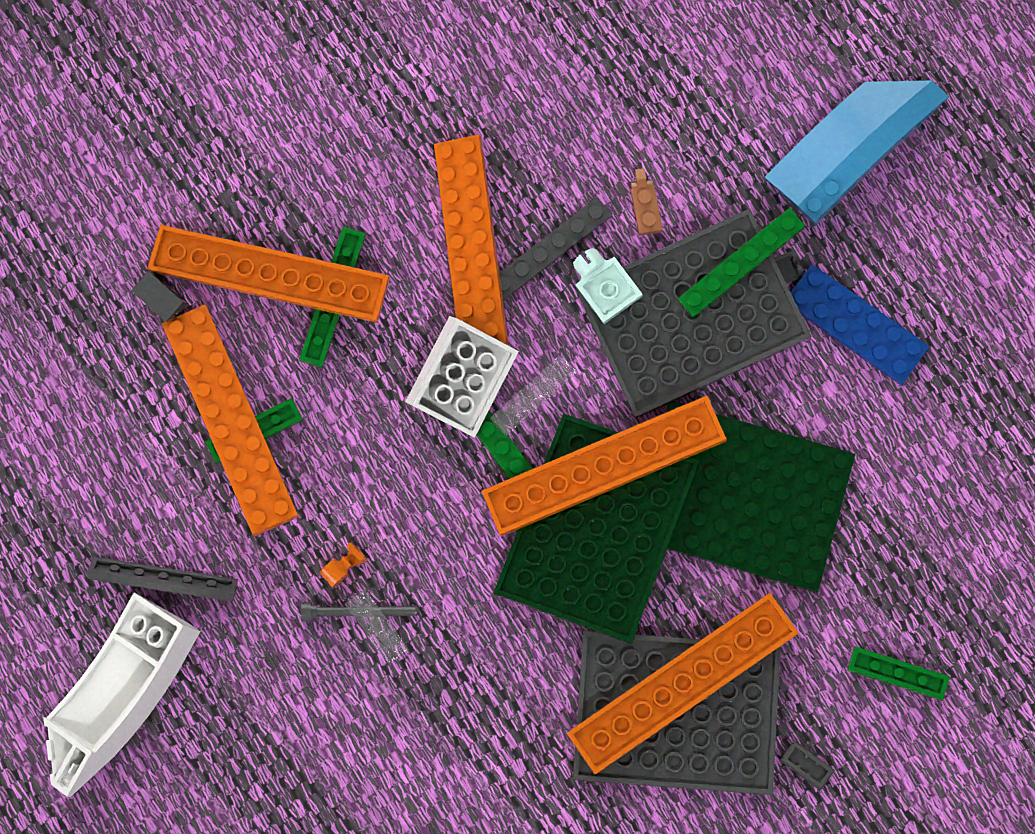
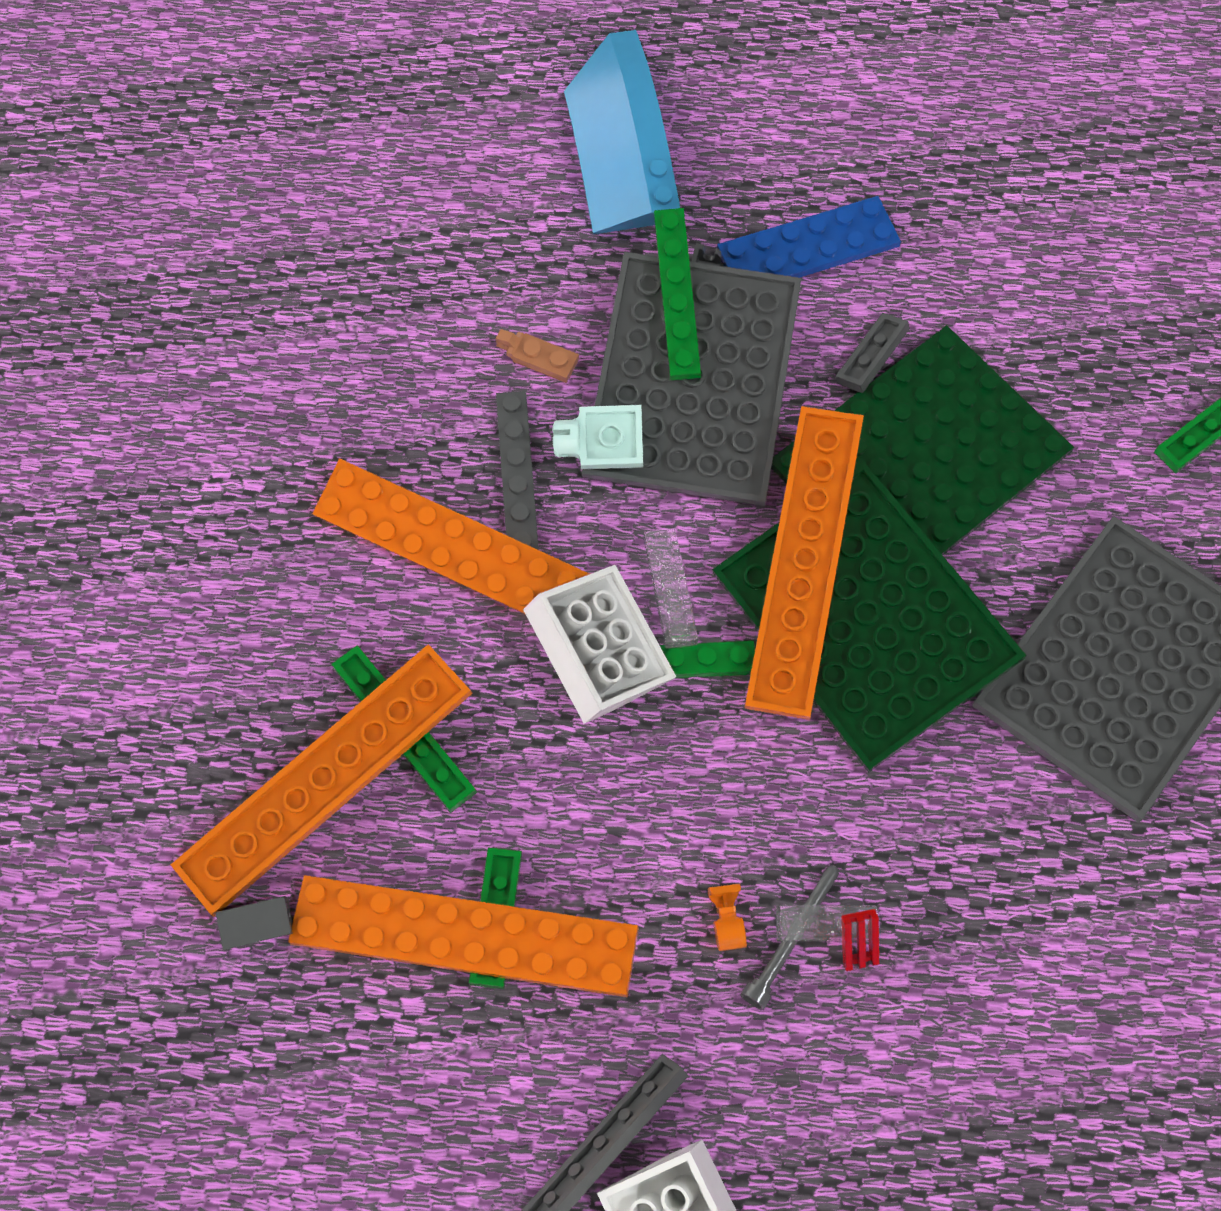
camera: 55 degrees left, 10 degrees down
orange plate [566,593,799,775] -> none
none -> dark grey plate [835,313,910,393]
none -> red tile [841,909,880,971]

